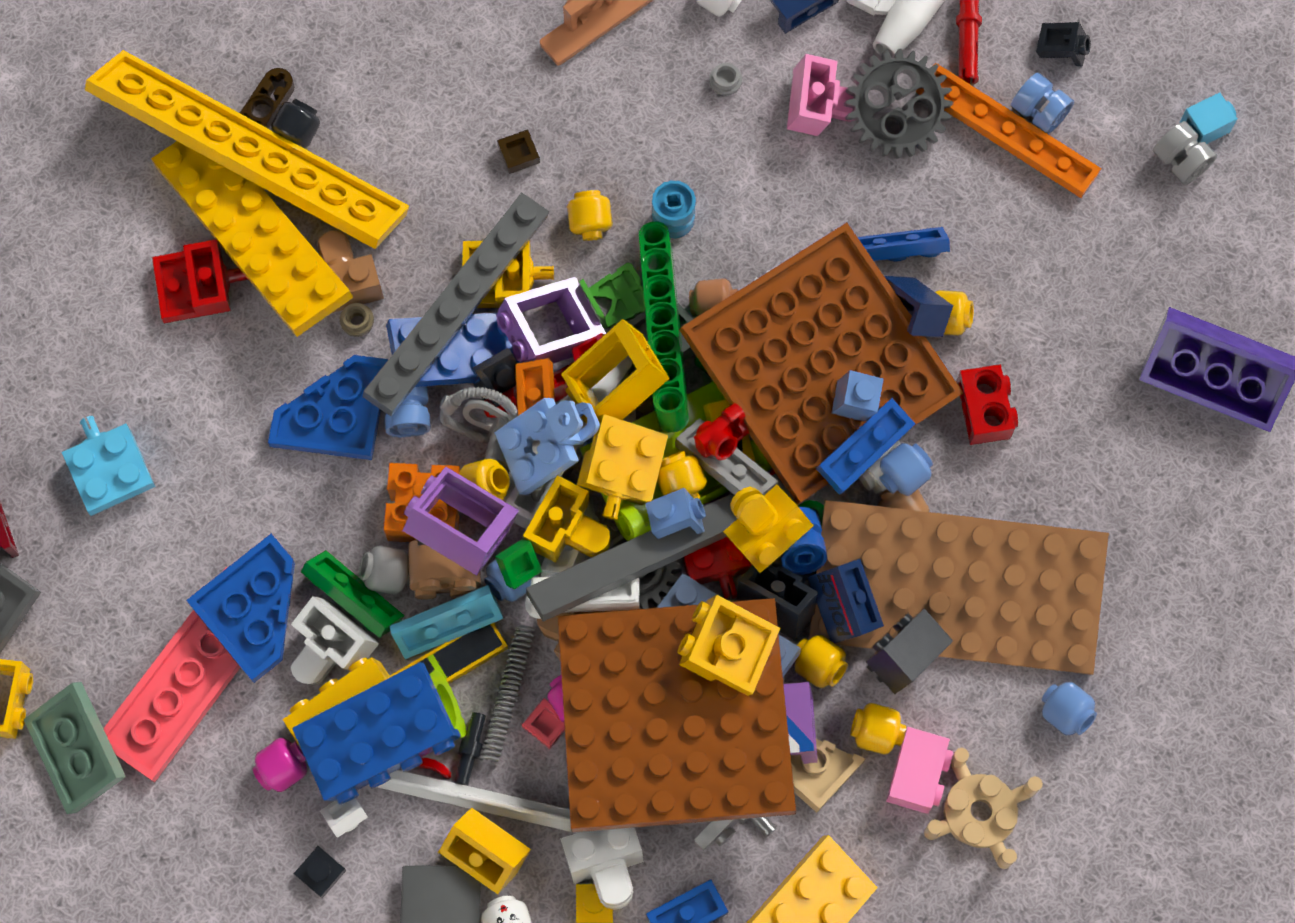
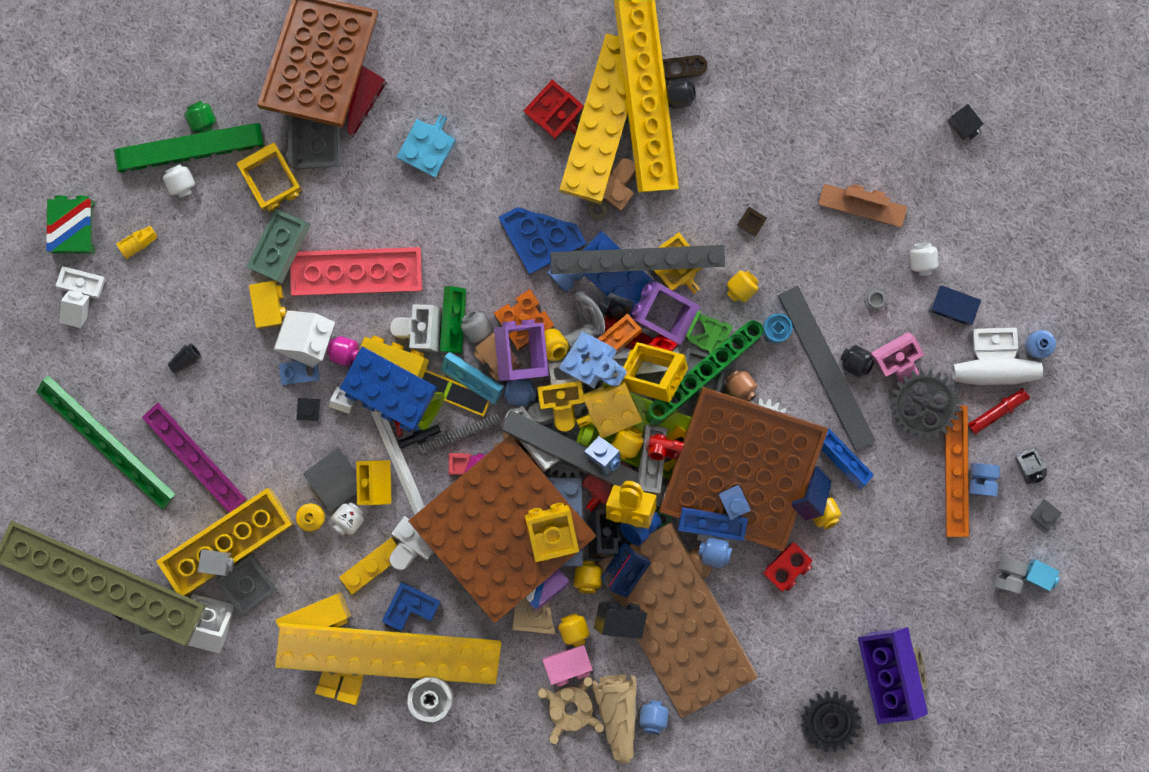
camera: 50 degrees right, 15 degrees up
blue plate [186,533,295,683] -> none
green plate [495,538,542,589] -> none
none -> yellow brick [249,280,286,330]
none -> white slope [273,311,335,368]
none -> medium blue bracket [279,361,320,385]
none -> tan cone [592,674,637,764]
none -> dark grey tile [778,285,876,451]
none -> black gear [800,691,862,752]
none -> black head [840,345,875,377]
none -> dark grey plate [1030,499,1062,530]

